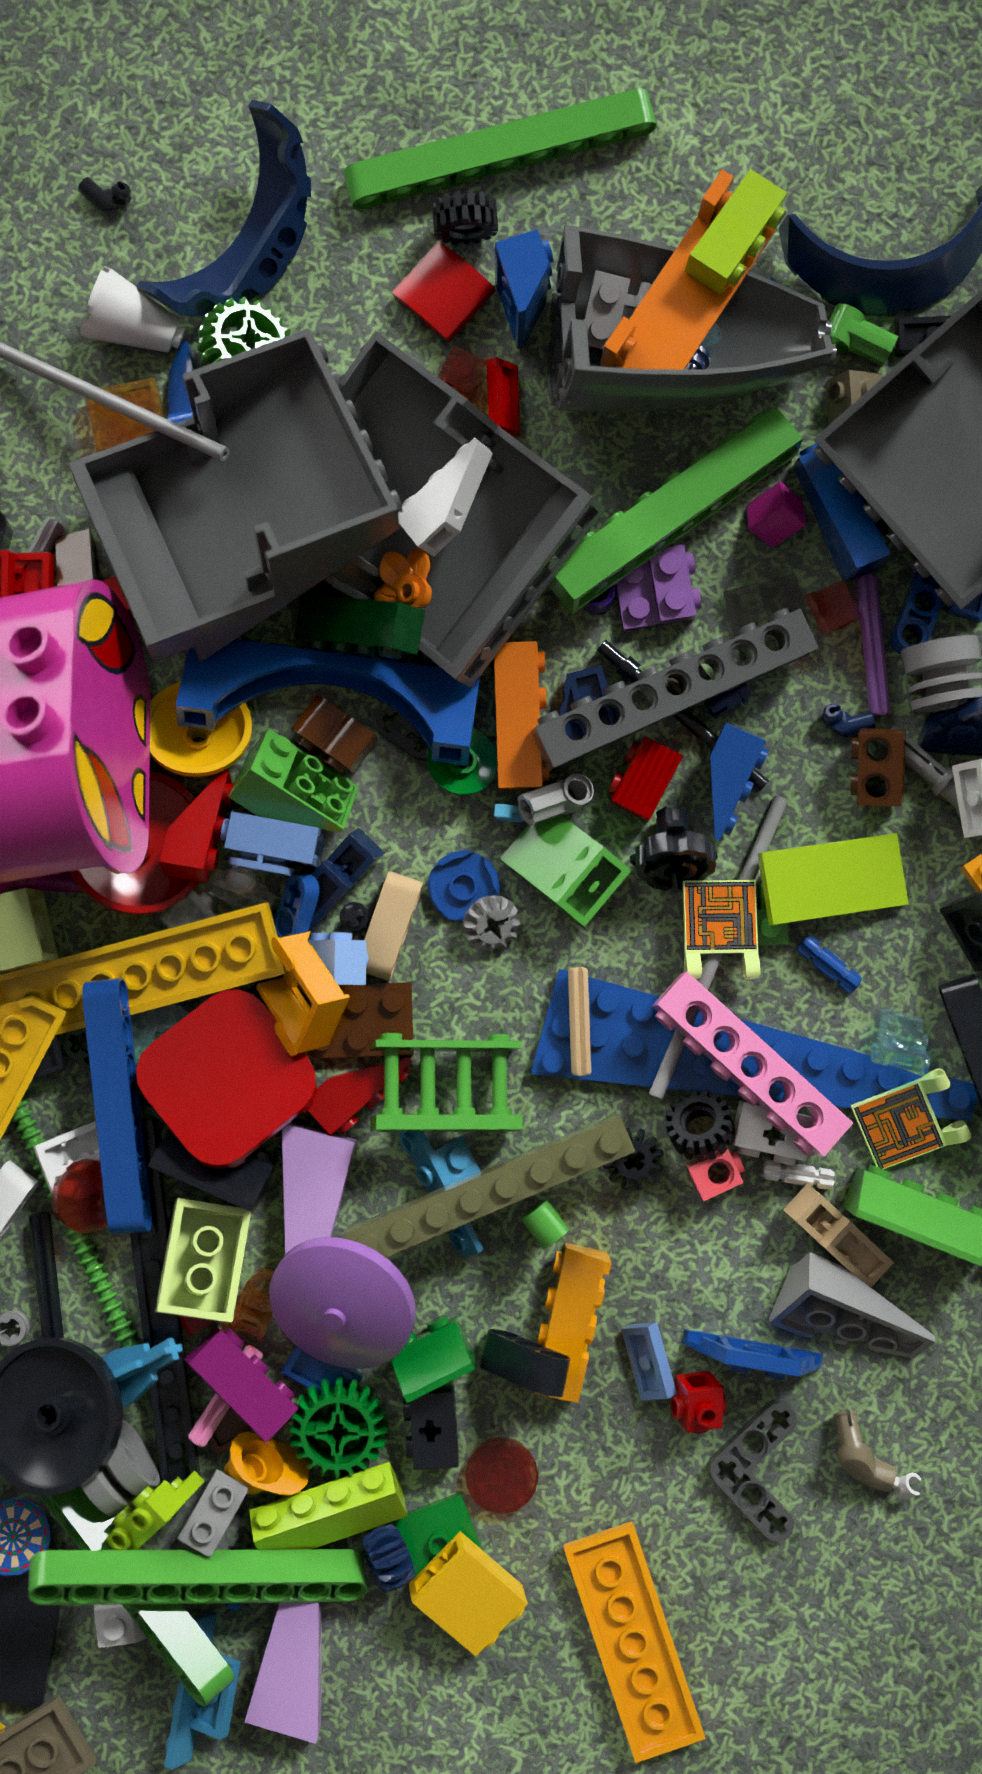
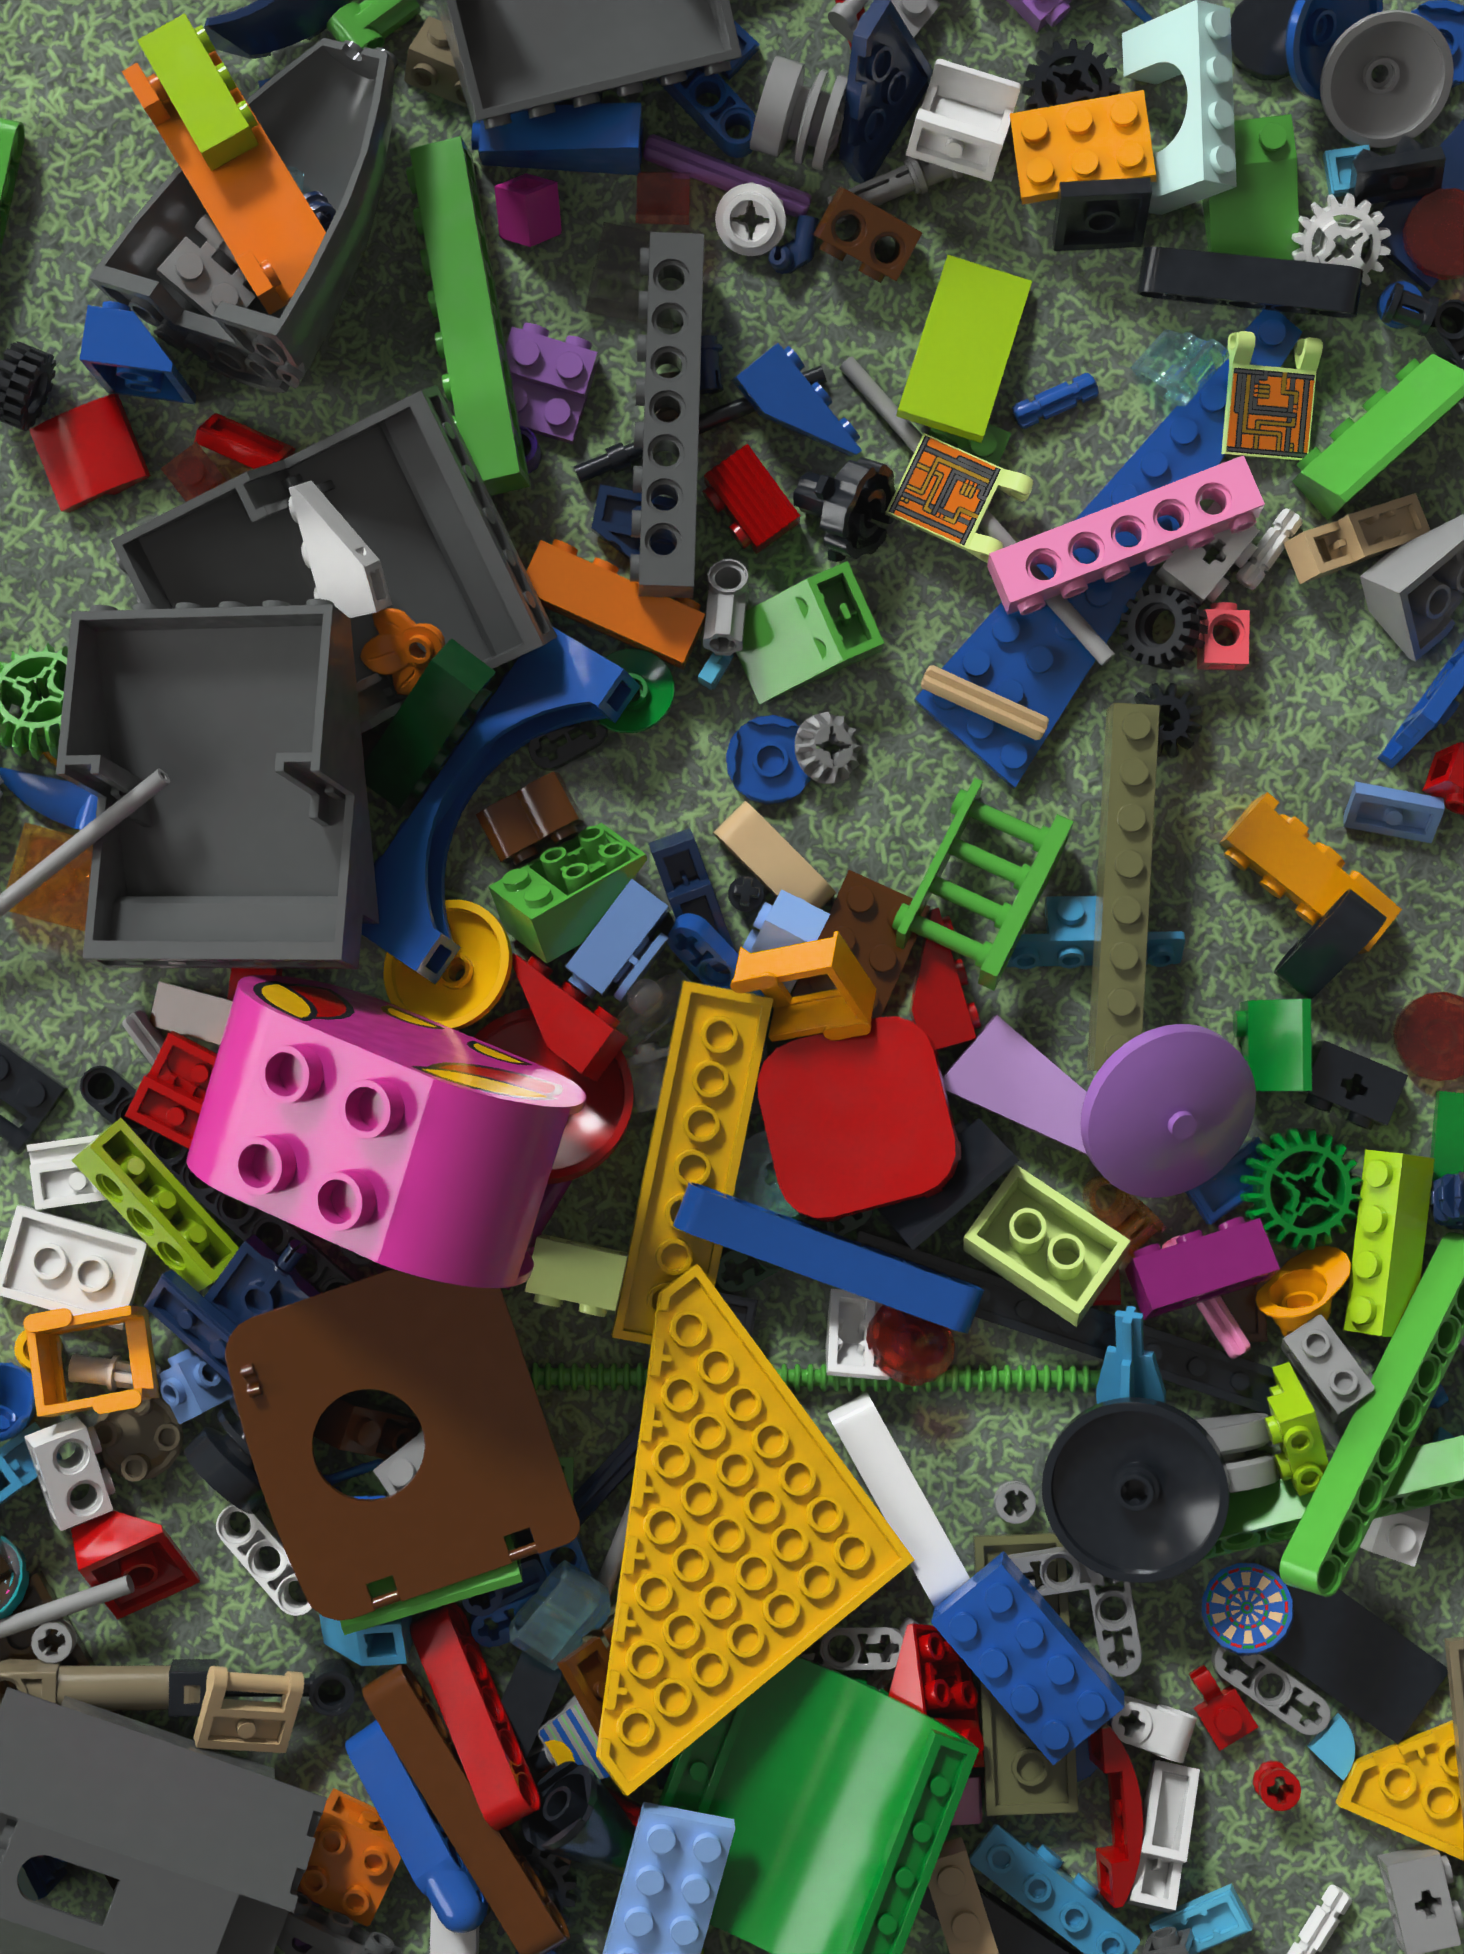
camera: 70 degrees left, 0 degrees up
black axle [29,1212,64,1339] -> none
bright green piece [520,1199,569,1249] -> none
none -> white gear [715,182,787,256]

